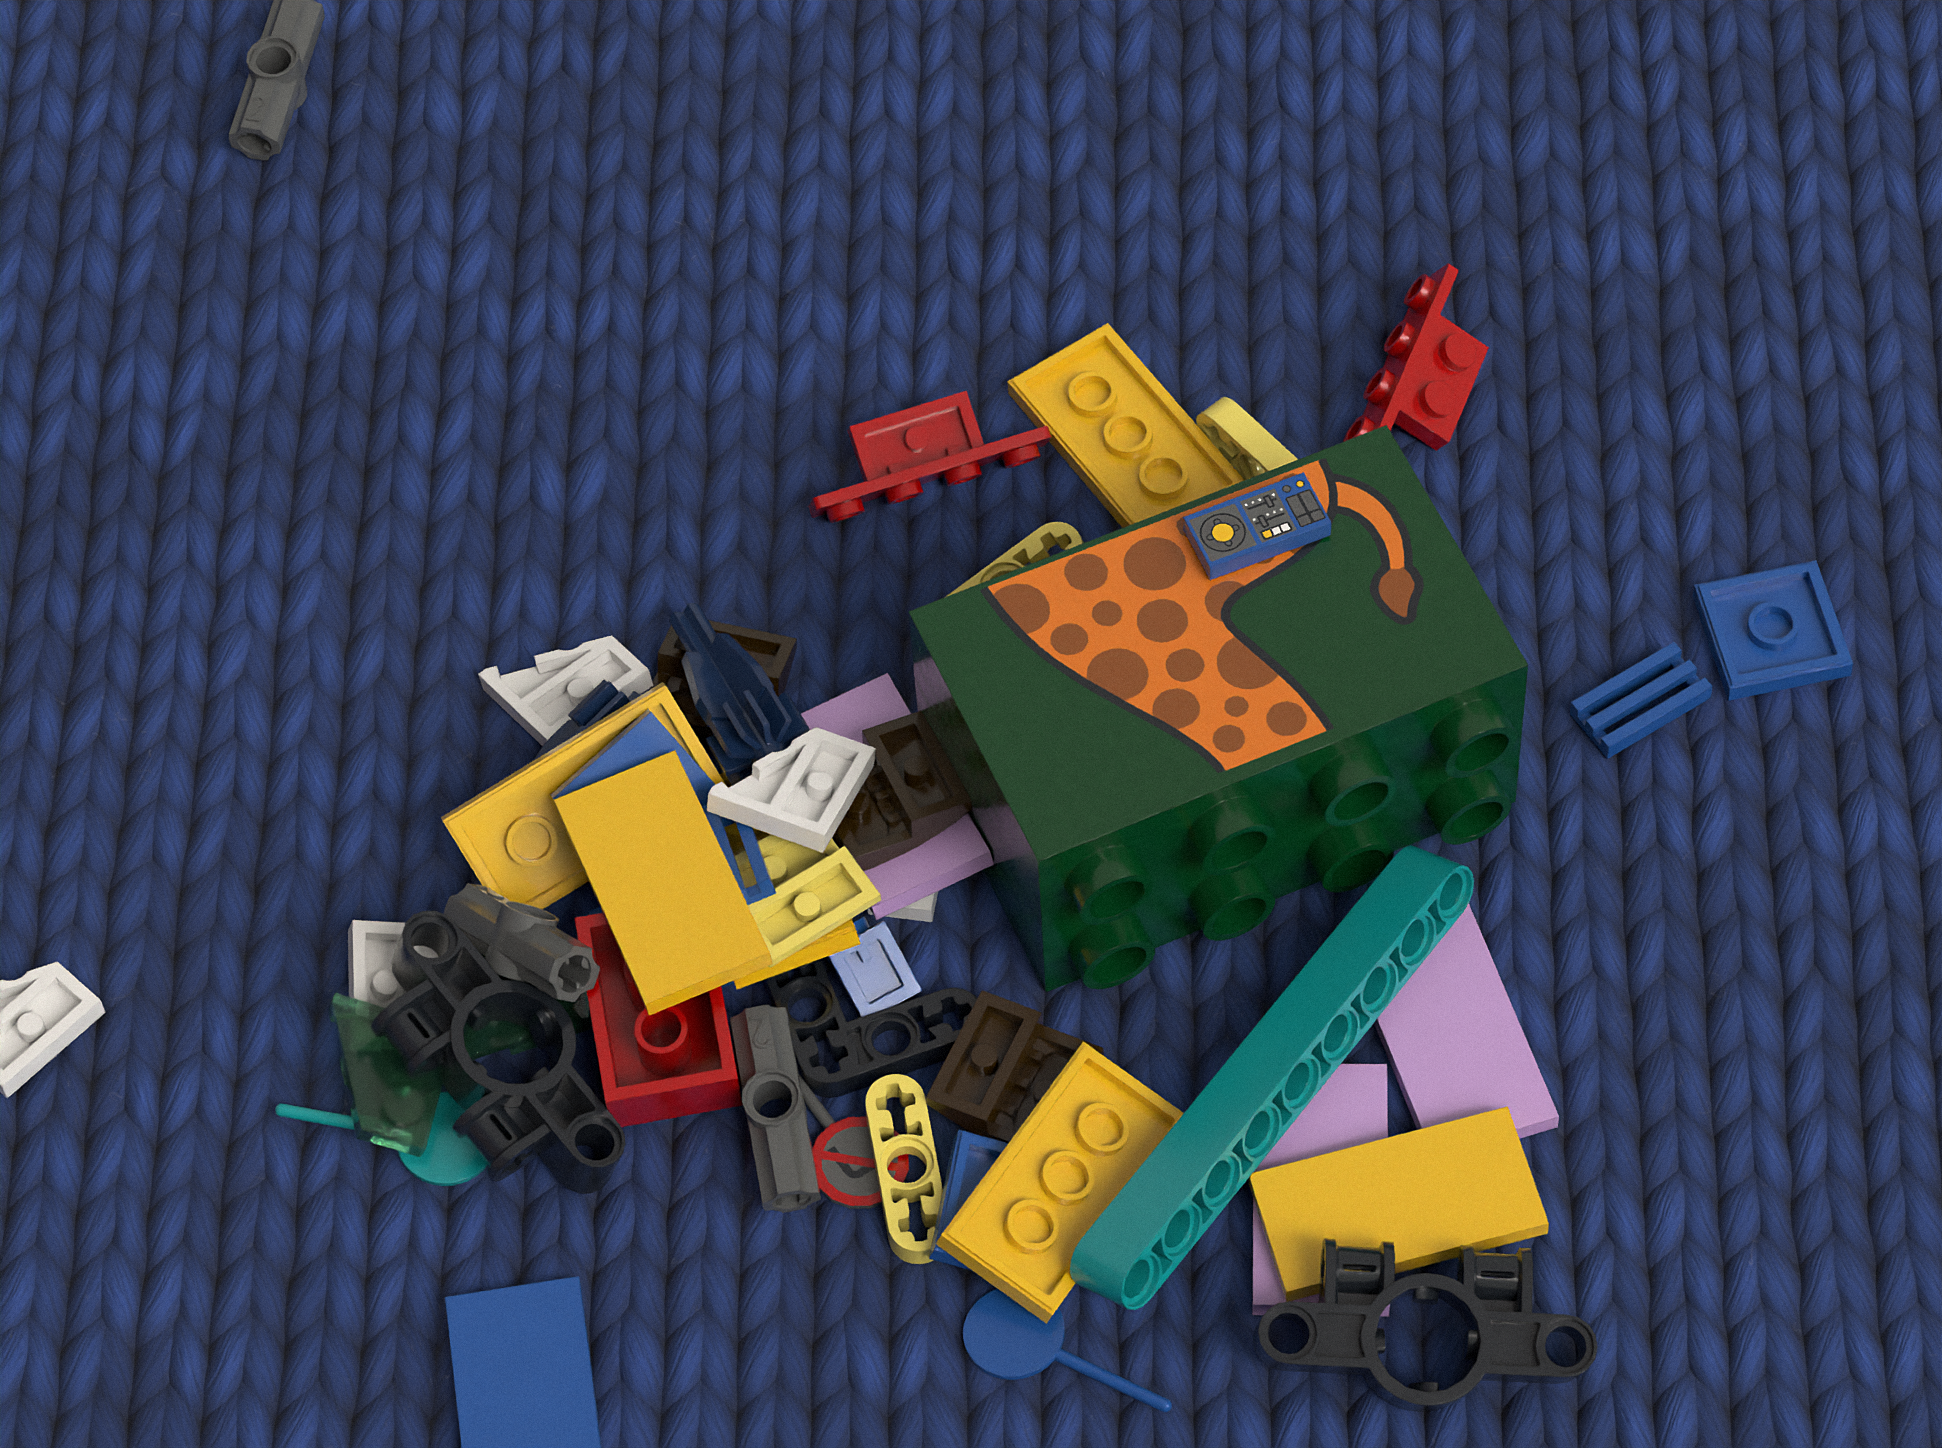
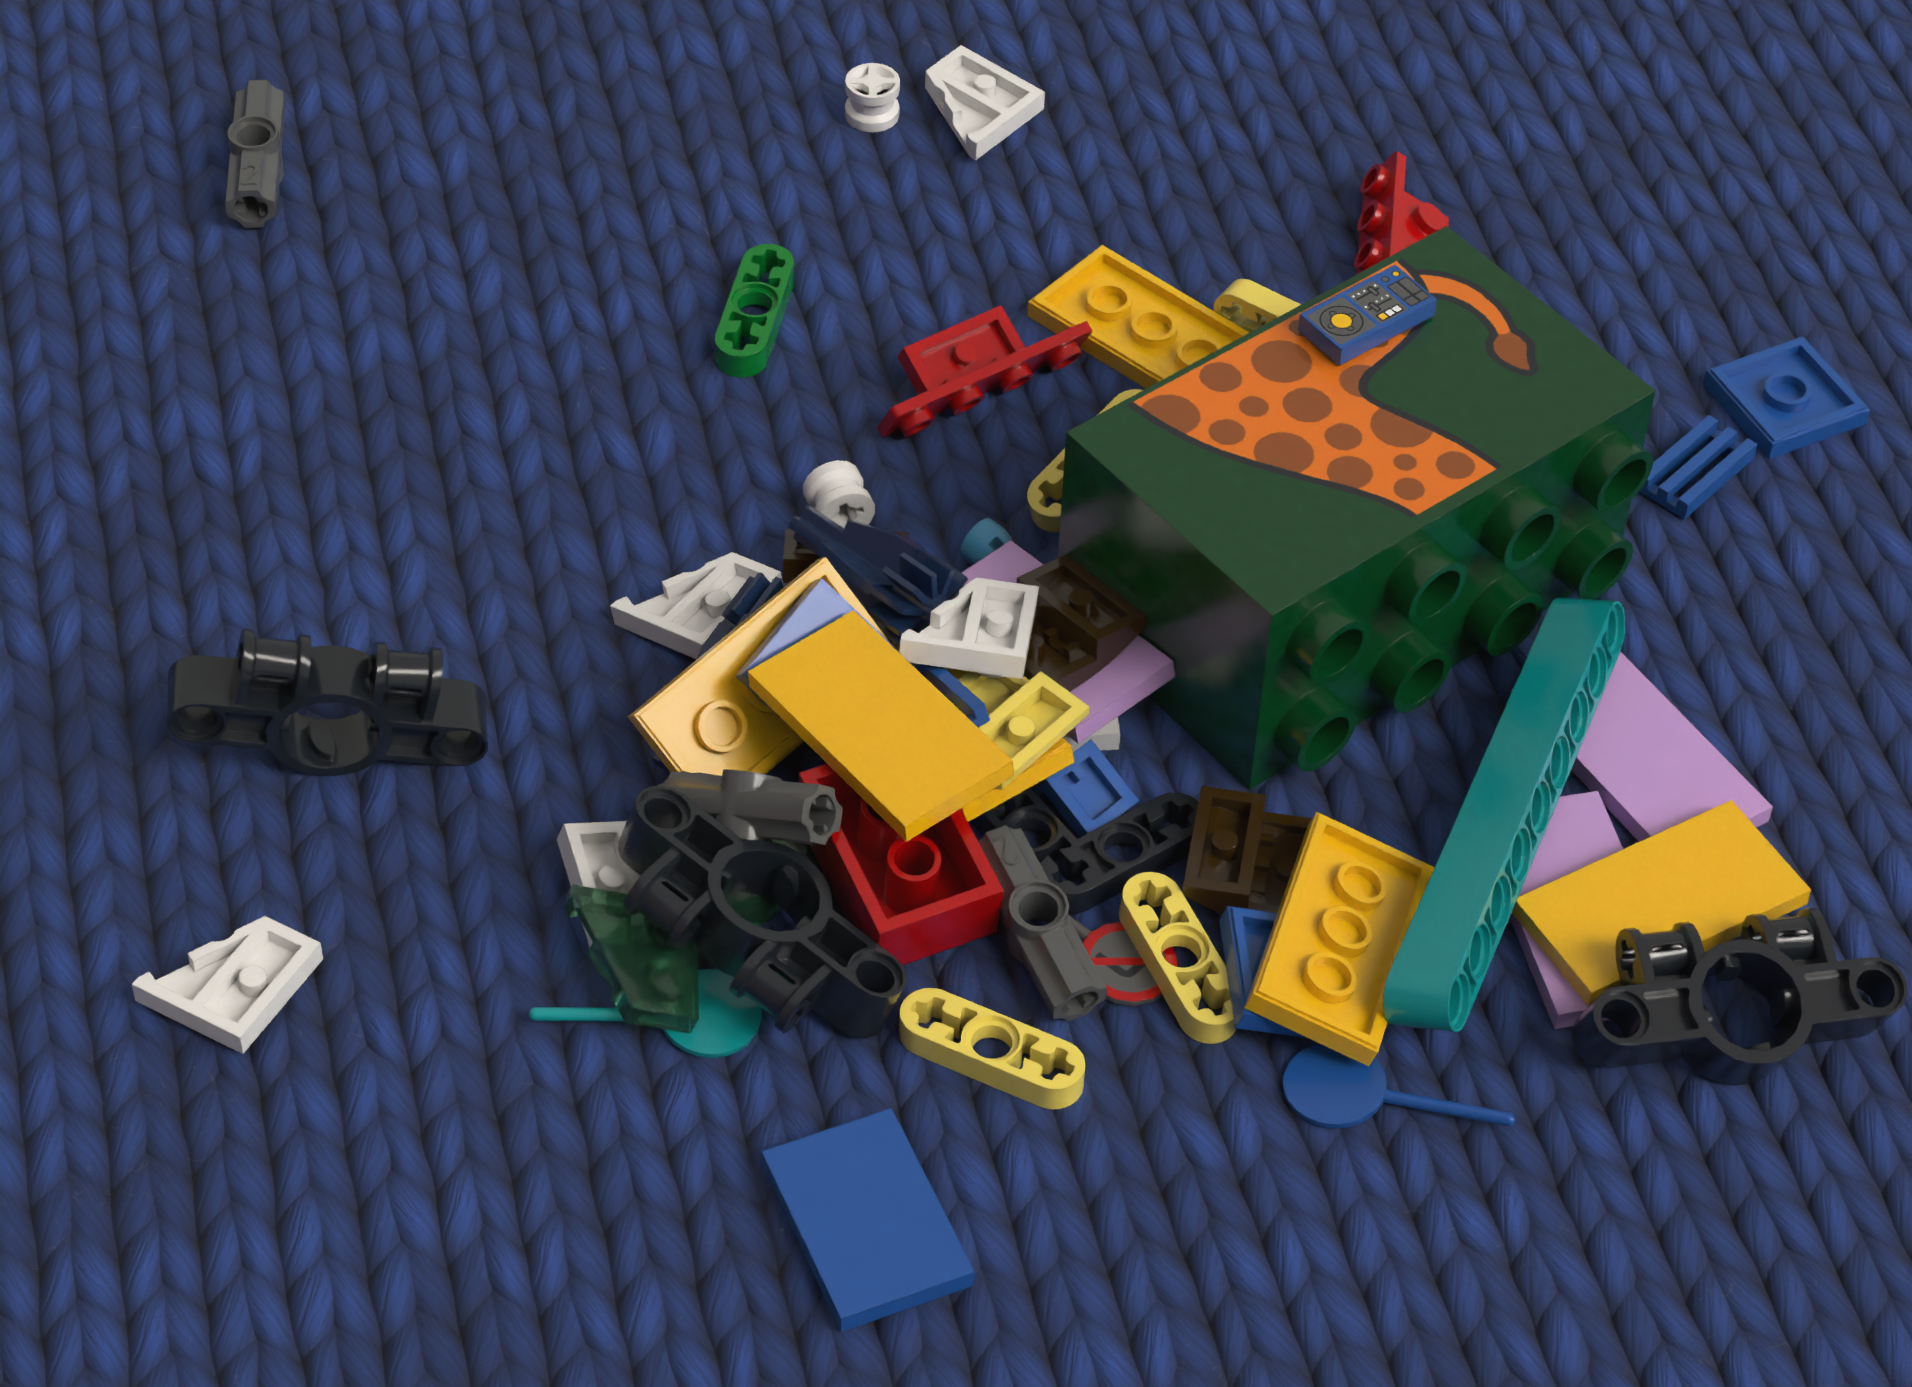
camera: 20 degrees left, 10 degrees down
none -> black piece [167,629,488,776]
none -> green beam [715,244,794,378]
none -> white wheel [803,460,875,528]
none -> white wheel [845,63,900,133]
none -> light yellow beam [899,988,1085,1109]
none -> white wing [925,45,1045,160]
none -> dark azure hinge [960,518,1013,565]

